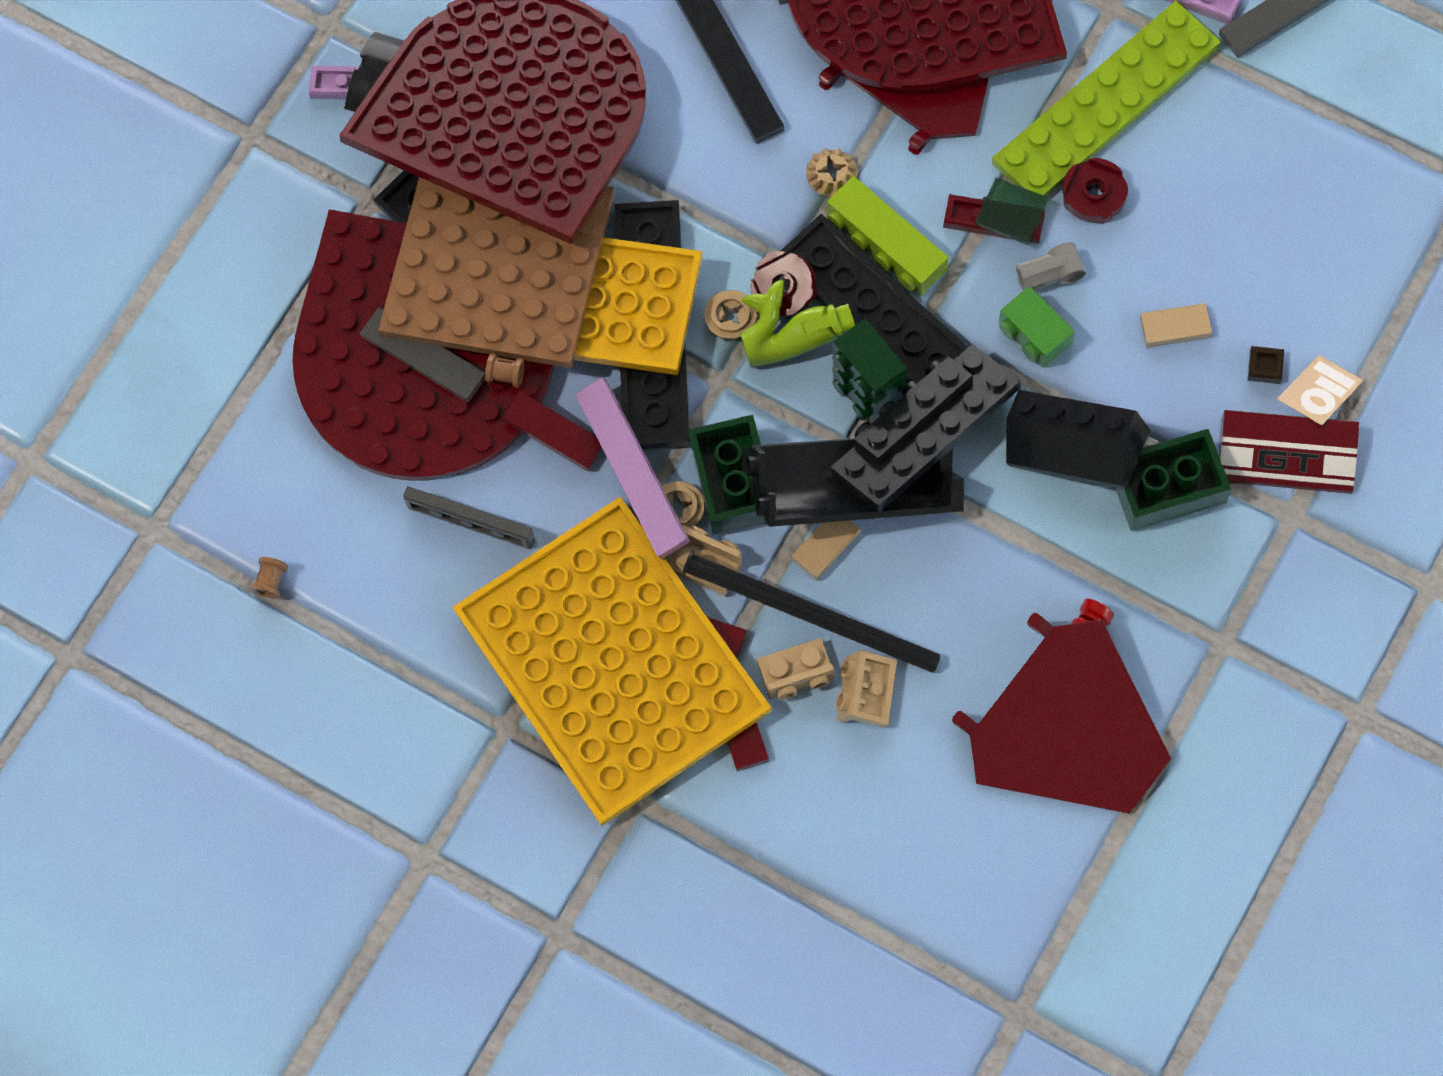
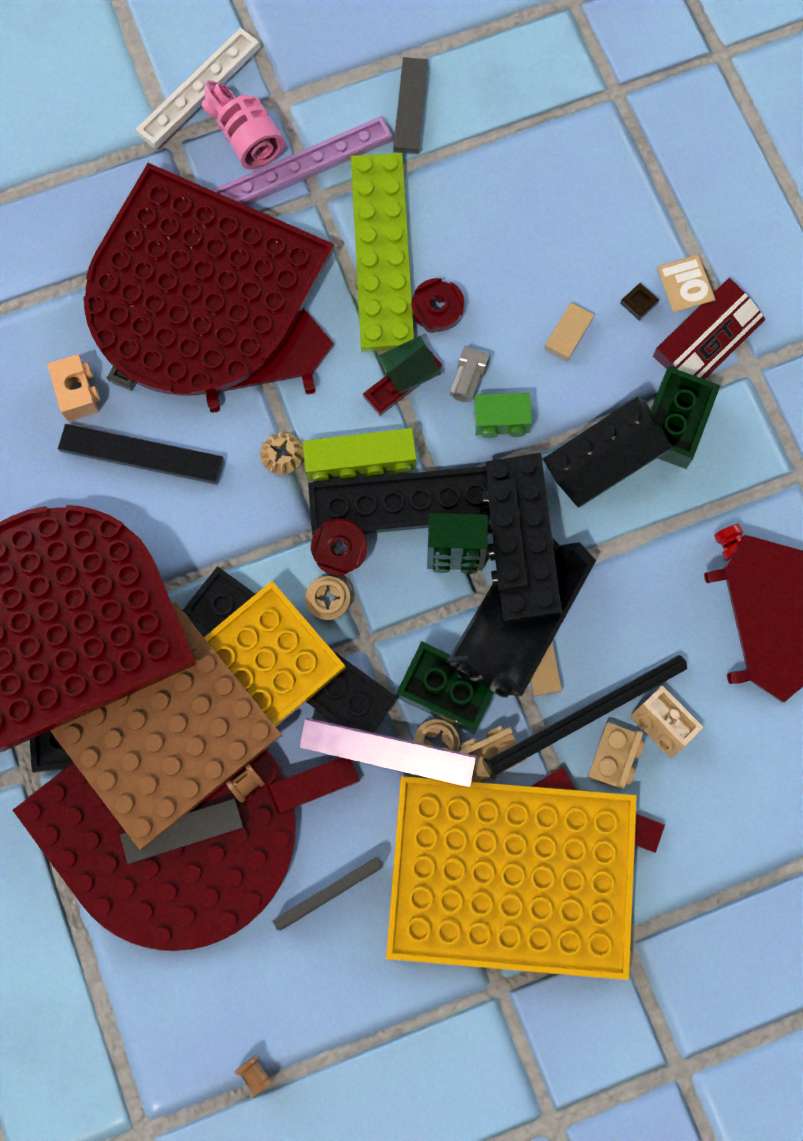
camera: 55 degrees left, 5 degrees up
lime piece [740,280,855,367] -> none

